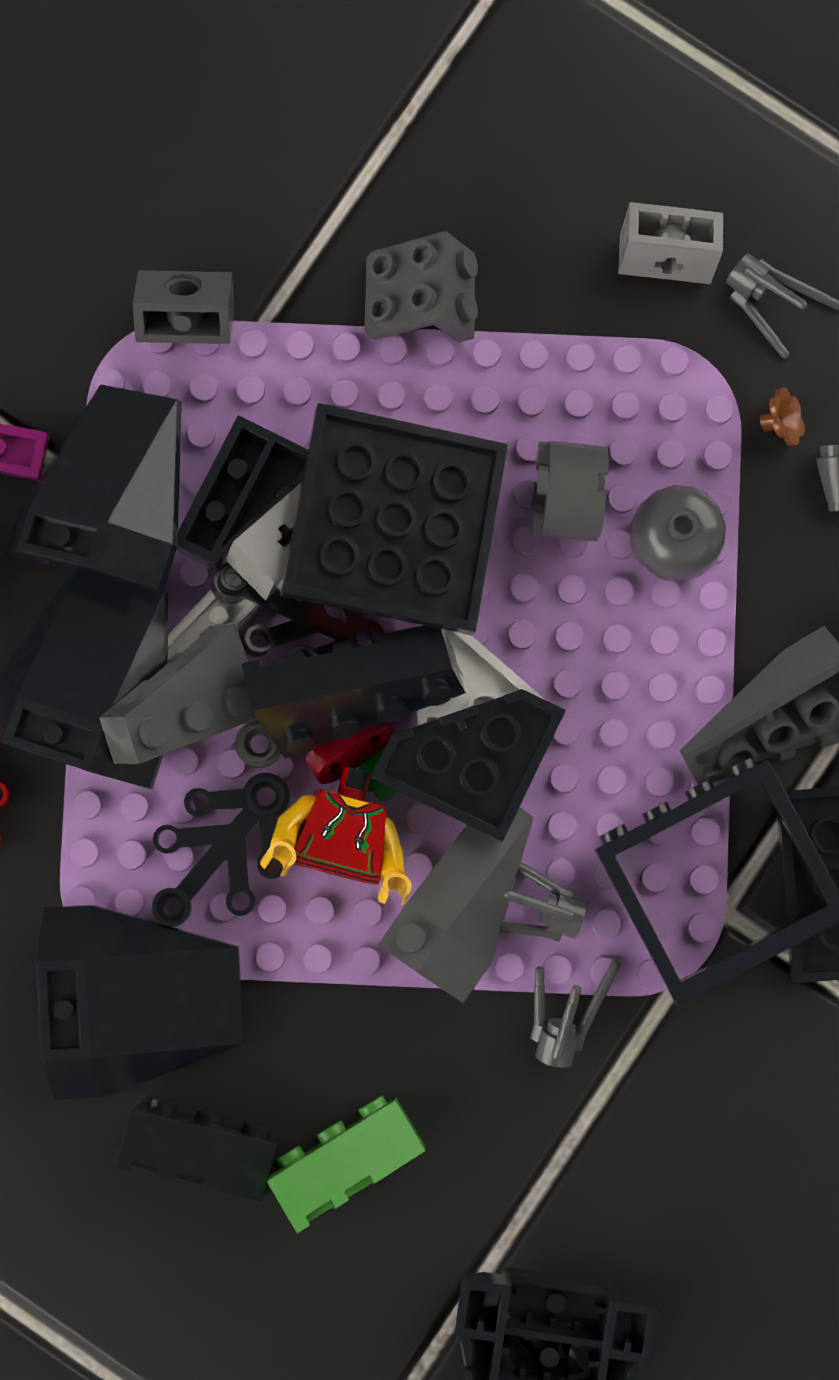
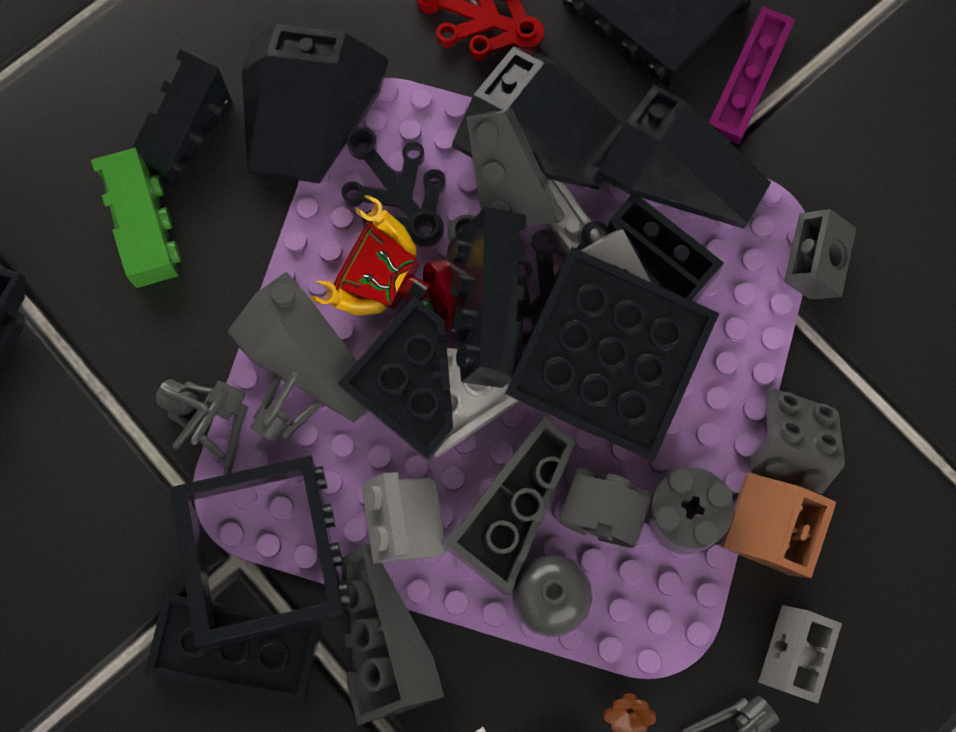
camera: 105 degrees right, 10 degrees down
none -> dark grey plant [173,381,249,475]
none -> light grey bracket [362,472,446,564]
none -> dark grey wedge [442,416,576,595]
none -> dark grey brick [647,468,734,554]
none -> nougat slope [721,473,837,578]

